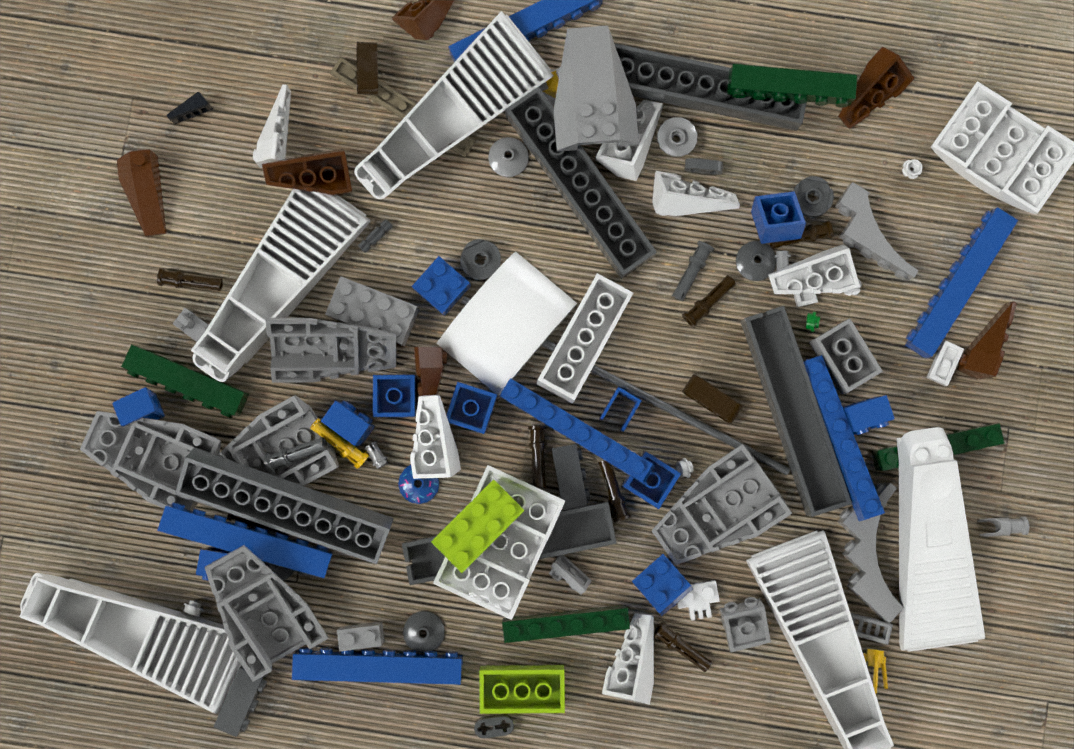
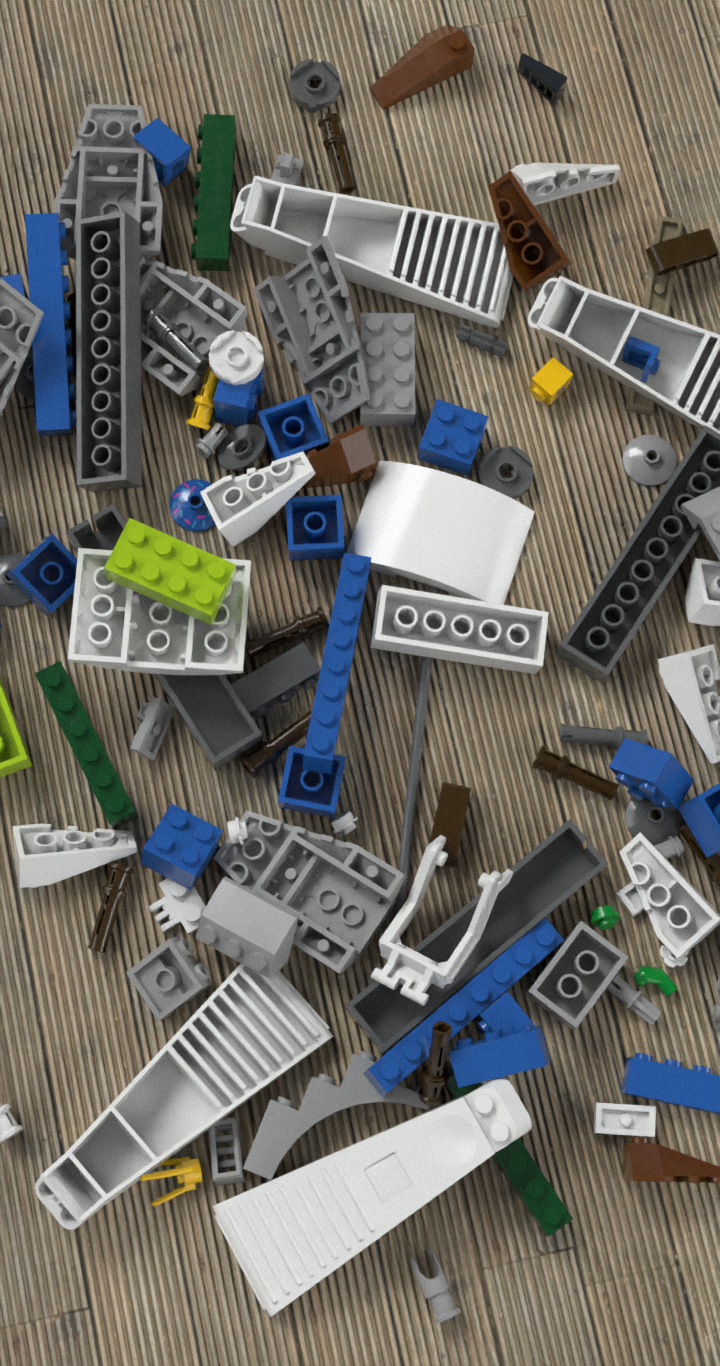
camera: 65 degrees right, 10 degrees down
blue piece [599,387,642,432] -> none
none -> blue brick [6,533,77,615]
none -> light grey slope [196,877,299,979]
none -> white tile [209,330,264,385]
none -> dark grey dish [218,424,267,471]
none -> white plate [227,817,249,845]
none -> dark grey plate [289,59,340,113]
none -> white piece [371,835,513,1006]
none -> dark brown pin [419,1021,452,1106]
none -> blue brick [449,1022,550,1088]
none -> yellow brick [529,357,573,407]
none -> light grey axle [606,974,662,1025]
none -> blue brick [609,738,694,810]
none -> blue bracket [621,336,661,383]
none -> green arm [634,966,678,997]

